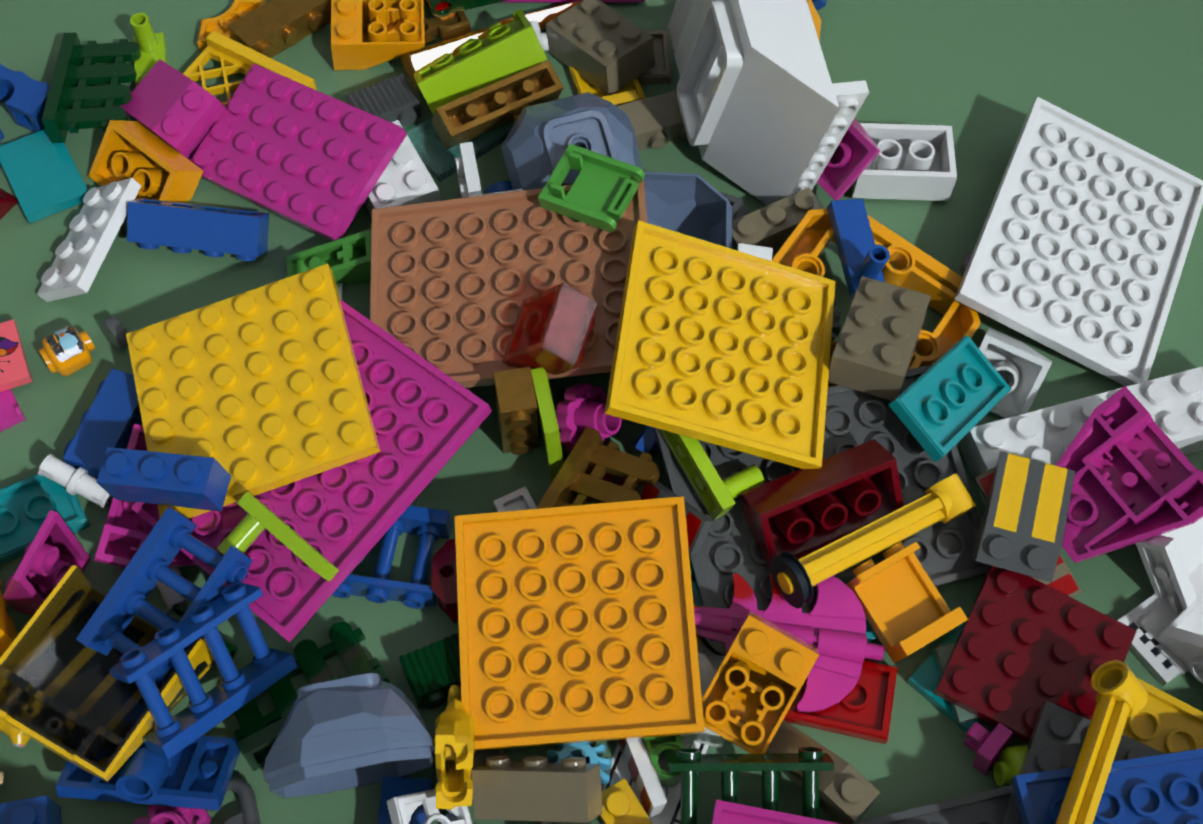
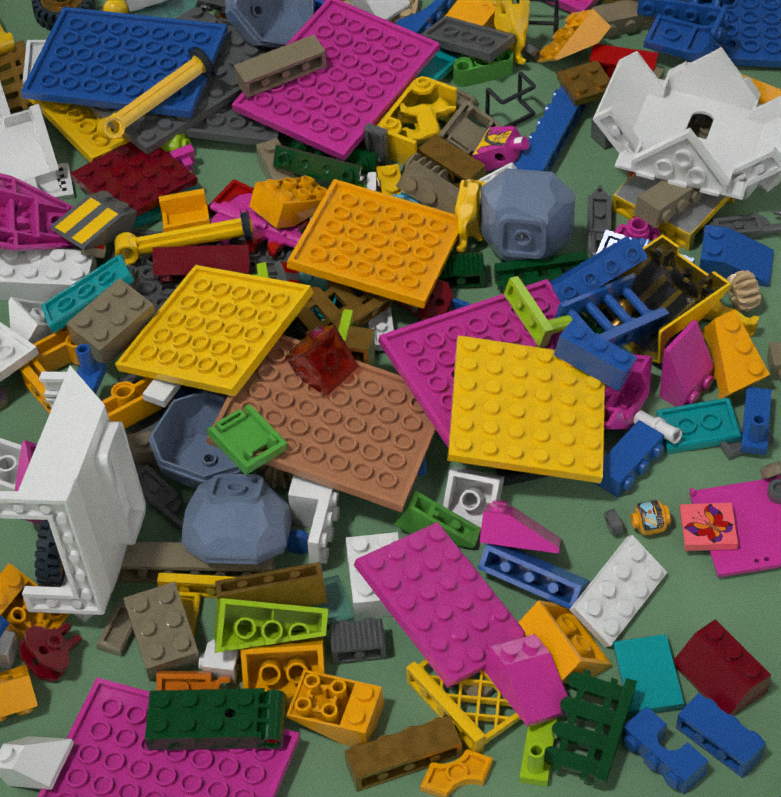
camera: 155 degrees left, 10 degrees down
none -> dark pink slope [479,500,562,553]

